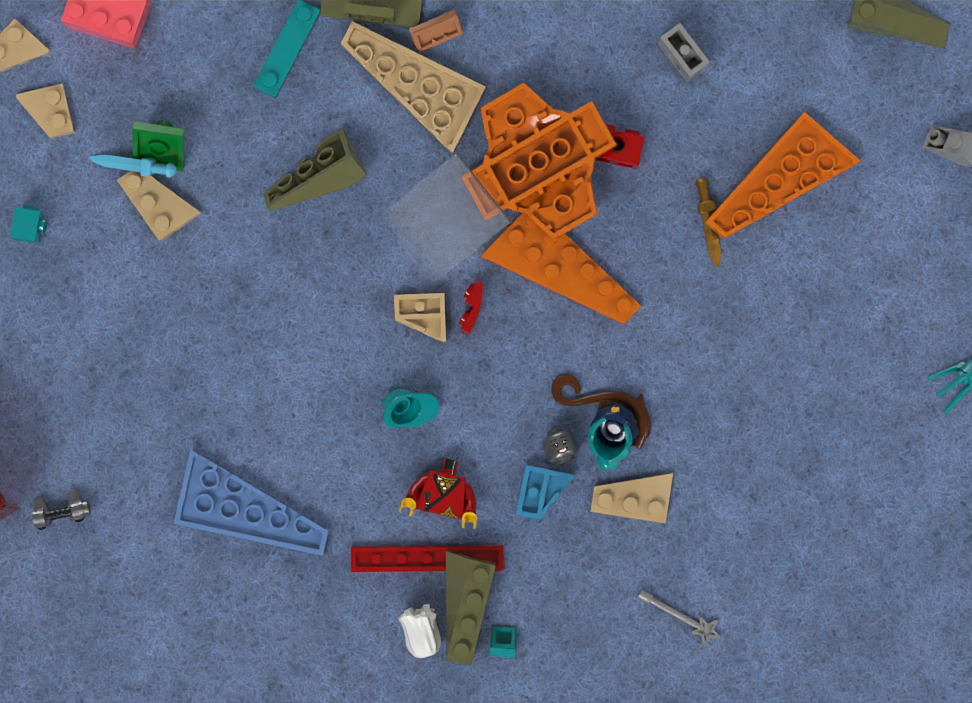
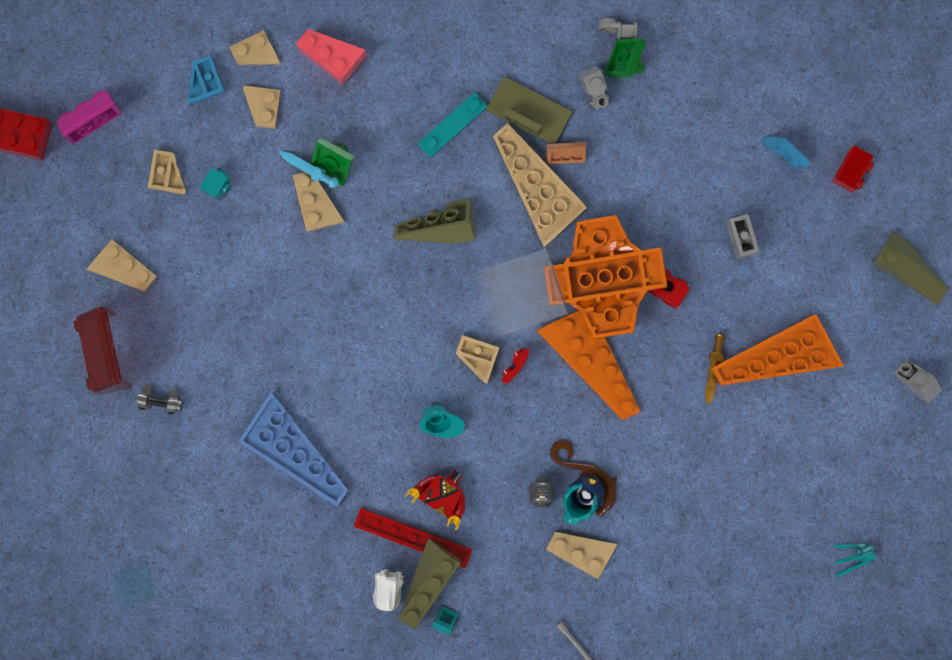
camera: 25 degrees right, 0 degrees up
dark azure wing [516,465,574,520] -> none

